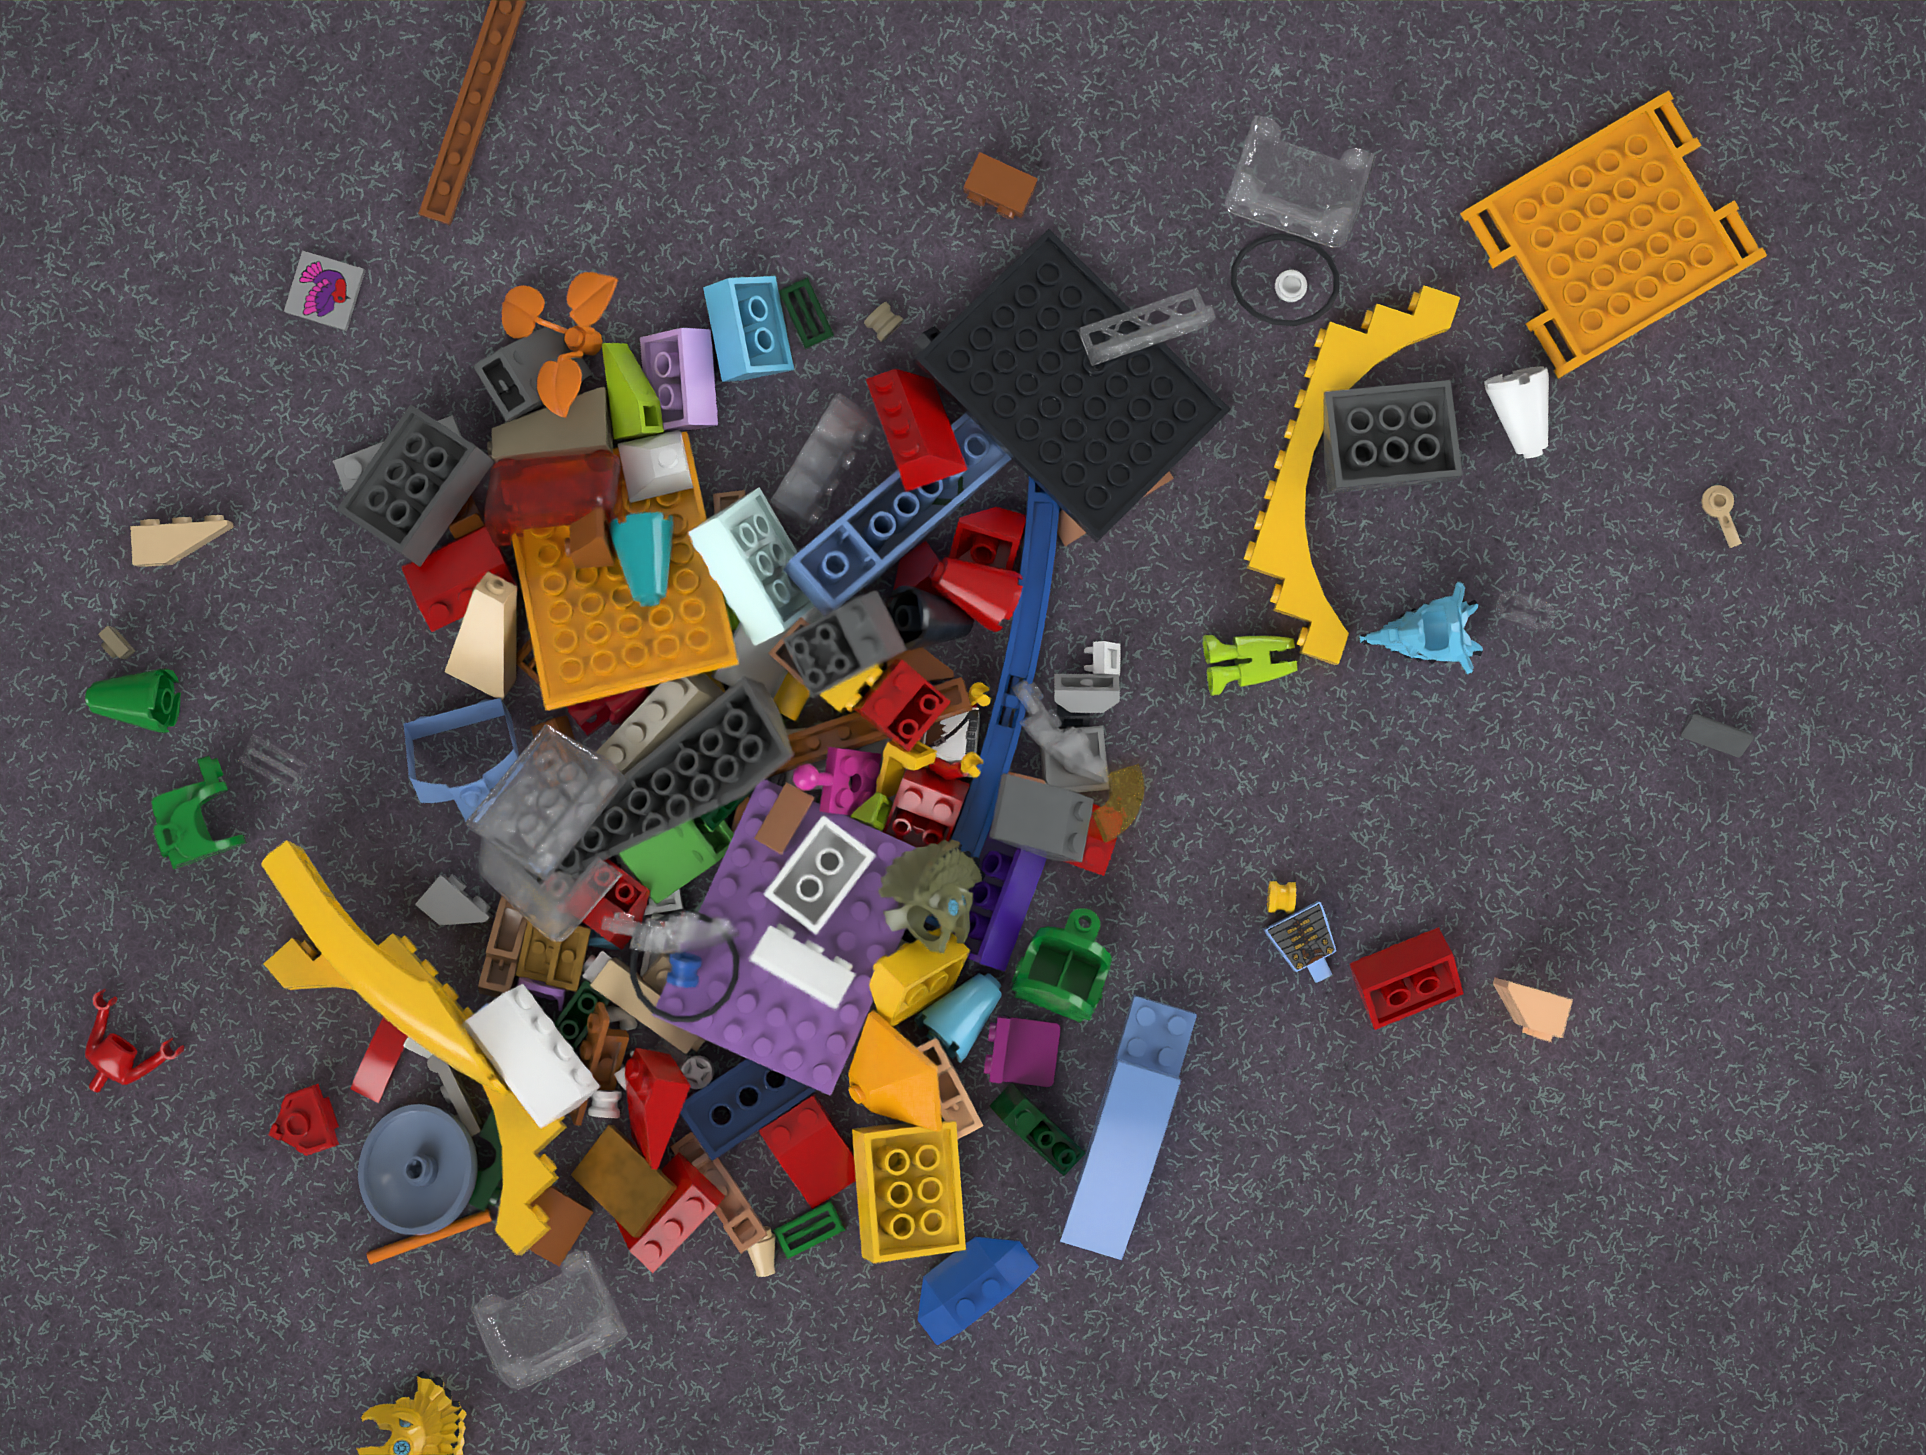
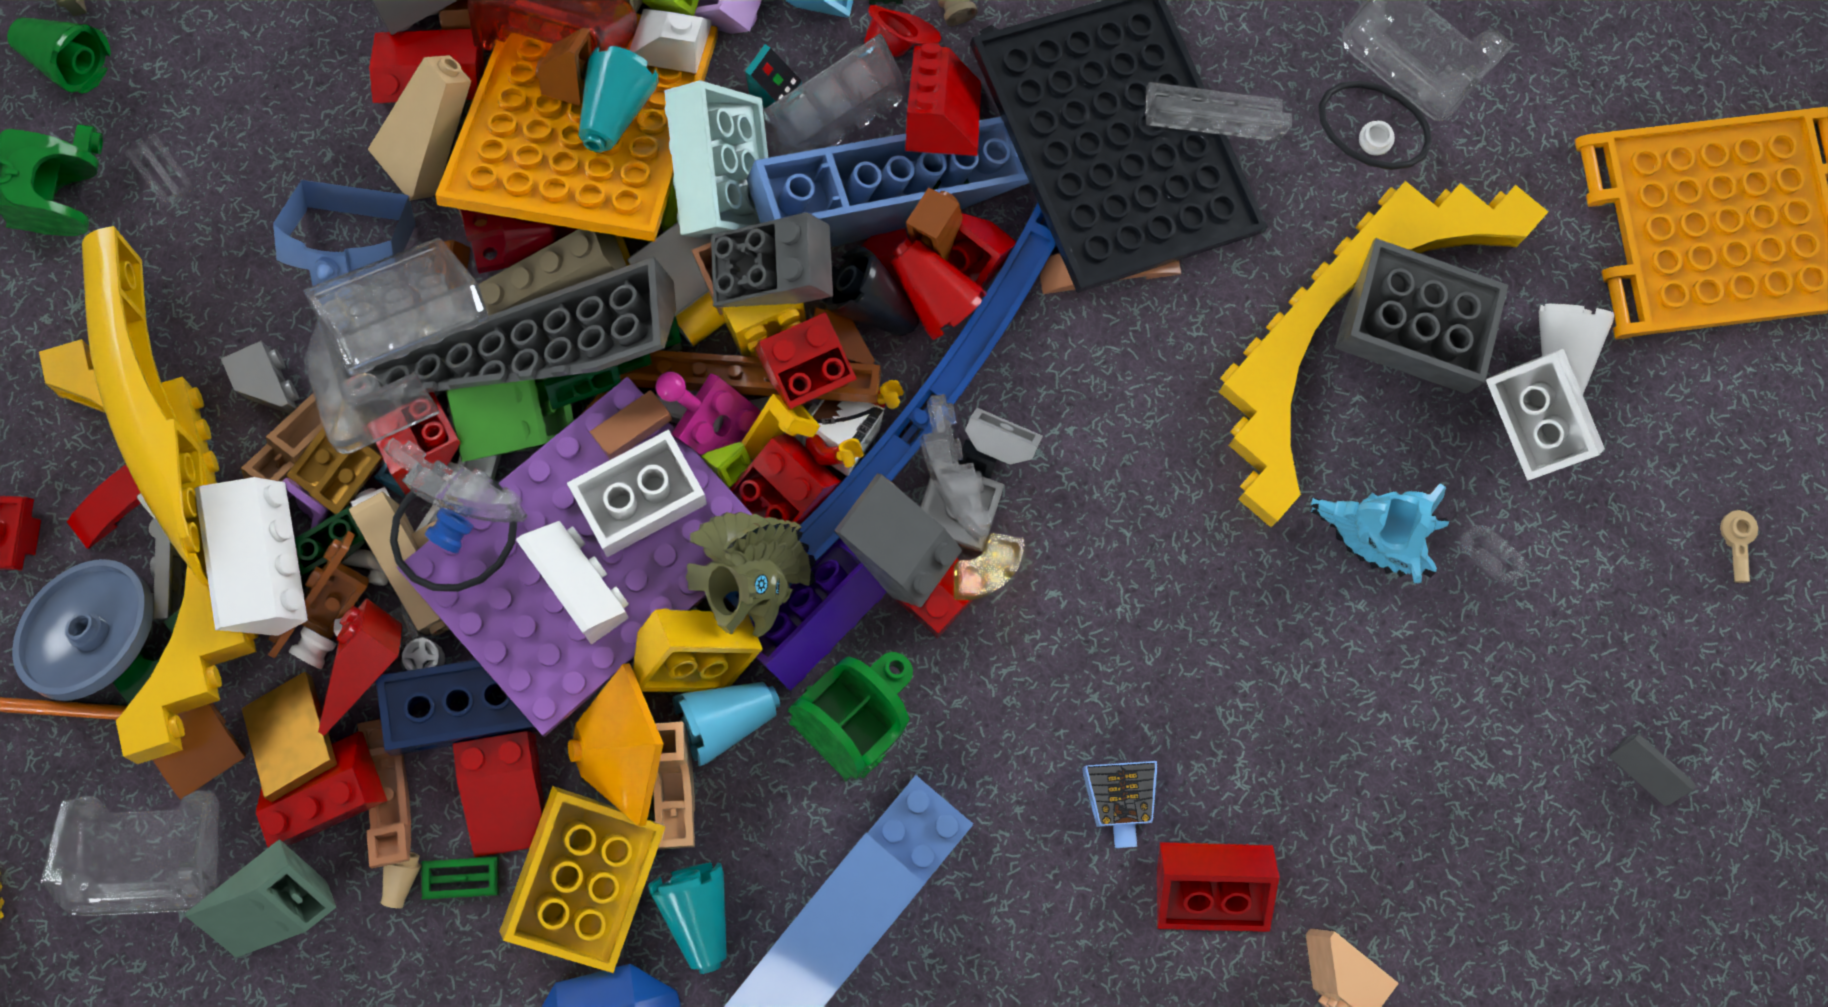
camera: 20 degrees right, 10 degrees down
magenta bracket [984,1015,1060,1087] -> none
dark green slope [989,1083,1086,1176] -> none
white tile [1084,641,1120,676] -> none
lime piece [1203,635,1298,696] -> none
yellow wheel [1267,881,1296,914] -> none
none -> sand green slope [185,839,336,958]
none -> teal cone [648,862,727,974]
none -> slope [745,44,805,121]
none -> red piece [864,5,941,57]
none -> dark orange slope [906,187,963,261]
none -> white brick [1486,348,1605,481]

